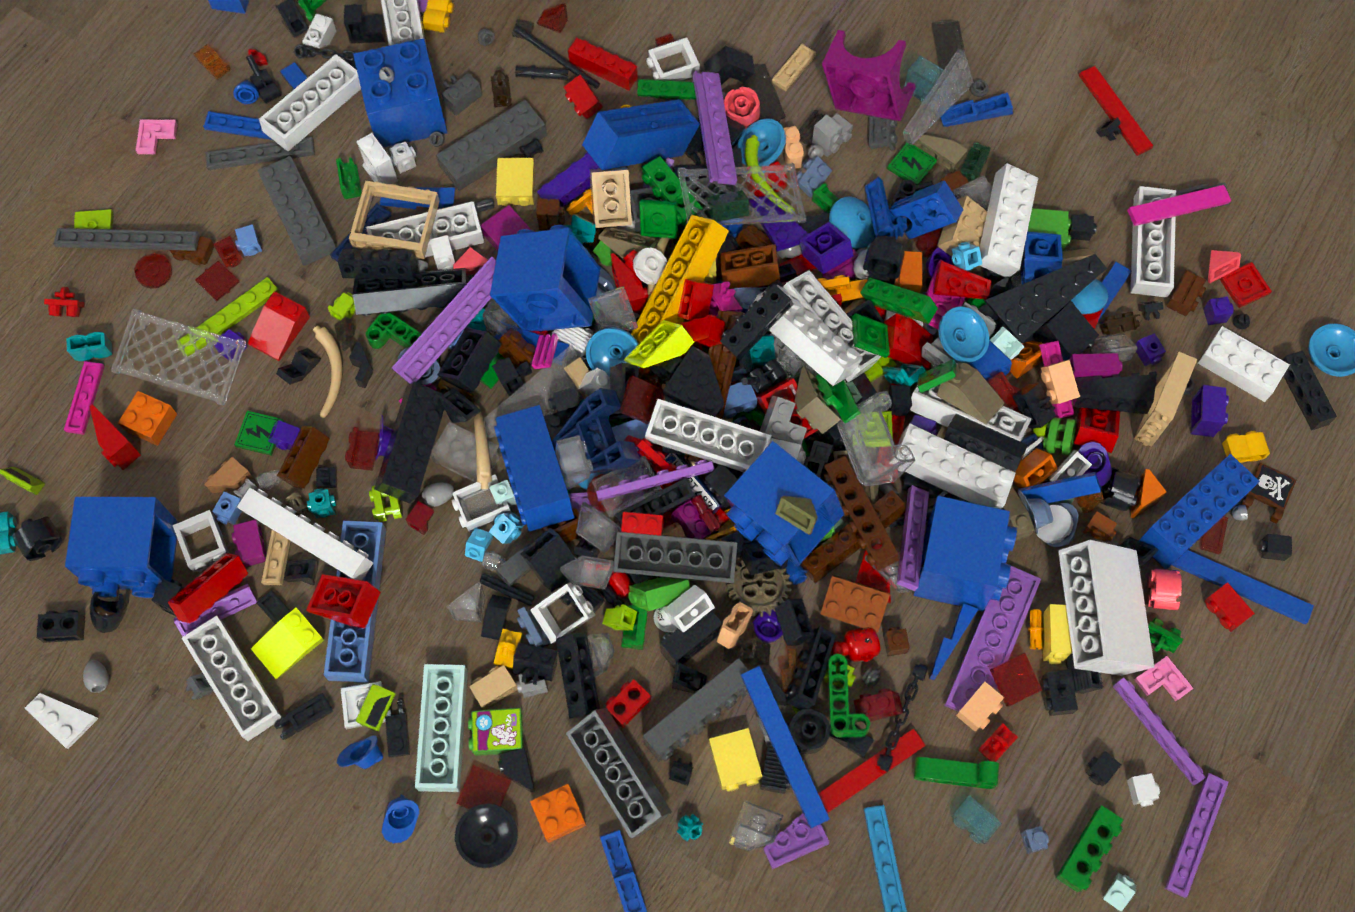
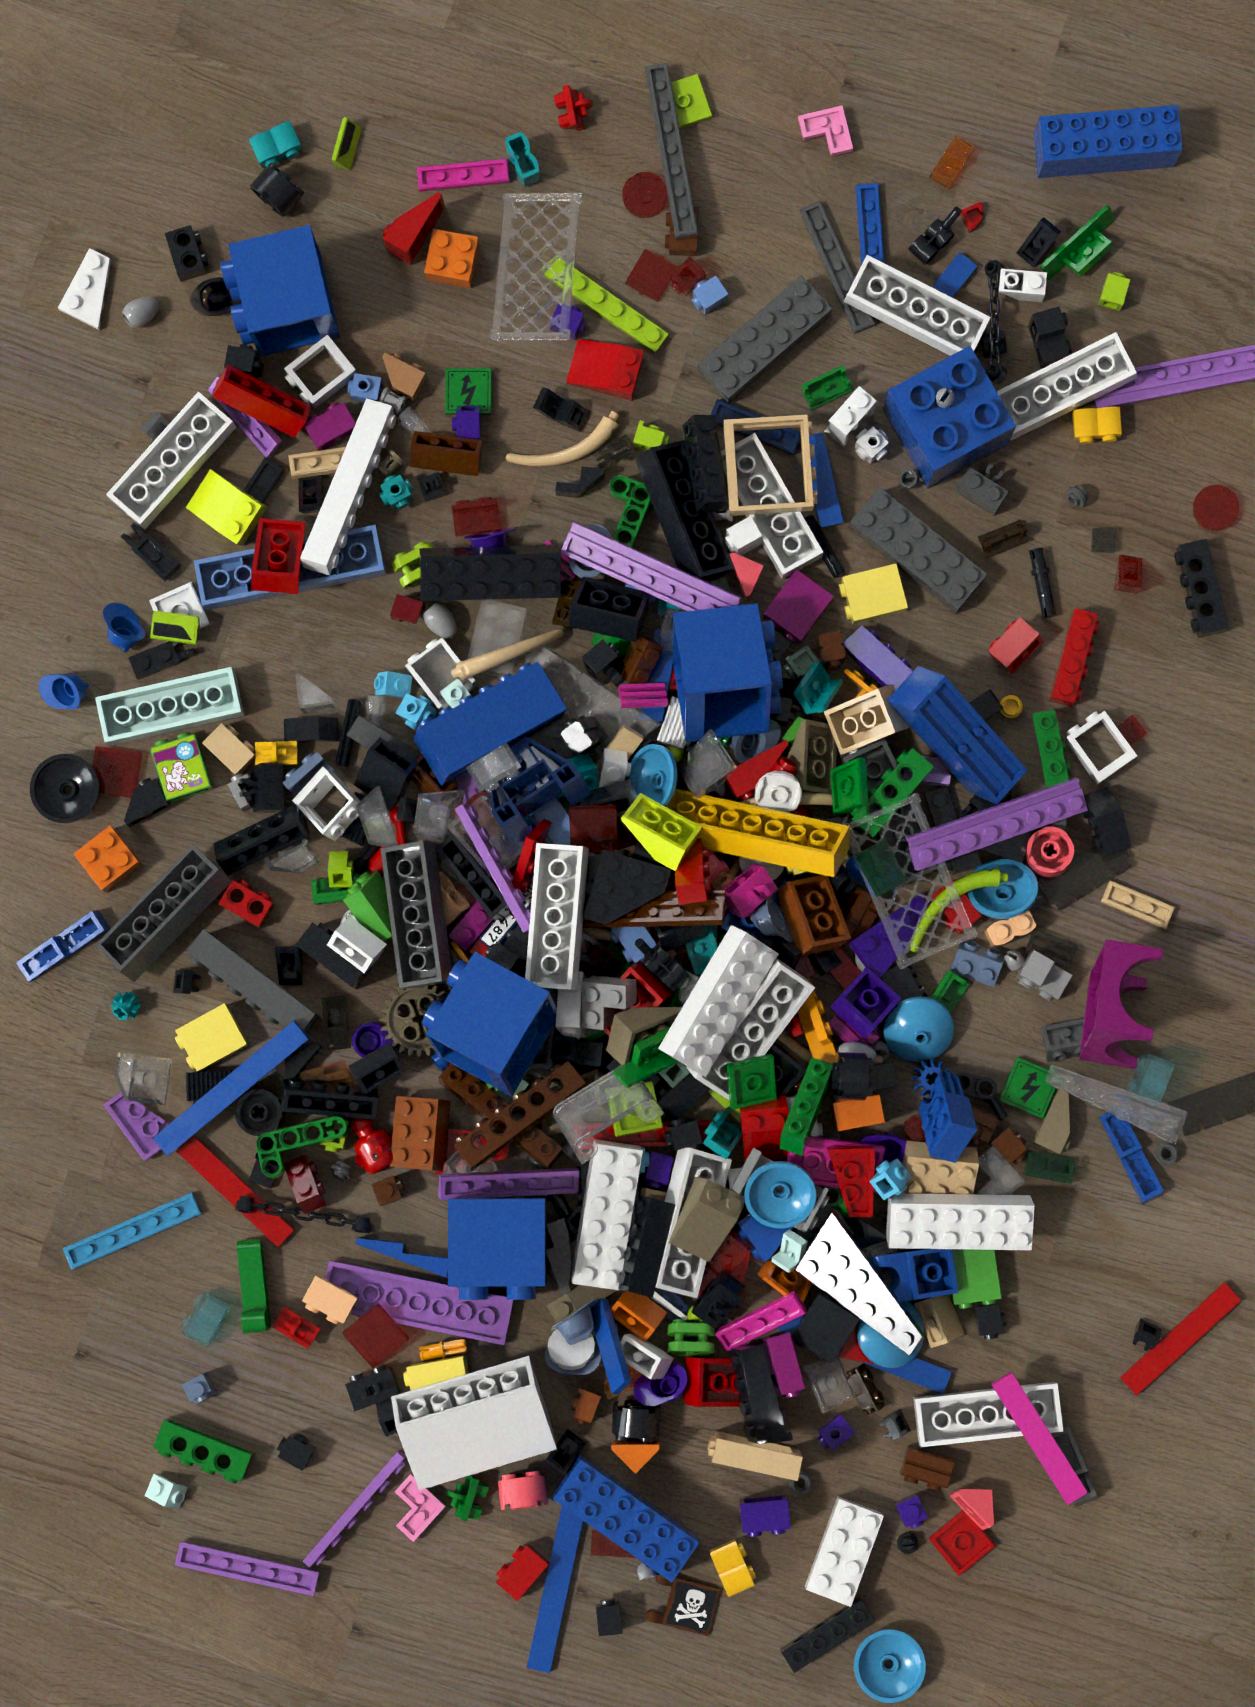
camera: 85 degrees right, 15 degrees up
blue brick [233,80,259,104] -> none
black slope [439,388,480,423] -> none
black piece [514,26,600,89] -> none
black bush [520,138,543,158] -> none
red brick [621,511,665,536] -> none
red brick [678,279,714,321] -> none
dark red axle [691,495,720,532] -> none
light nougat brick [717,602,753,649] -> none
black brick [720,284,794,361] -> none
olive slope [775,496,818,535] -> none
blue tile [865,177,894,237] -> none
green tile [917,359,957,393] -> none
light nougat brick [1041,360,1080,404] -> none
white brick [1127,773,1160,807] -> none

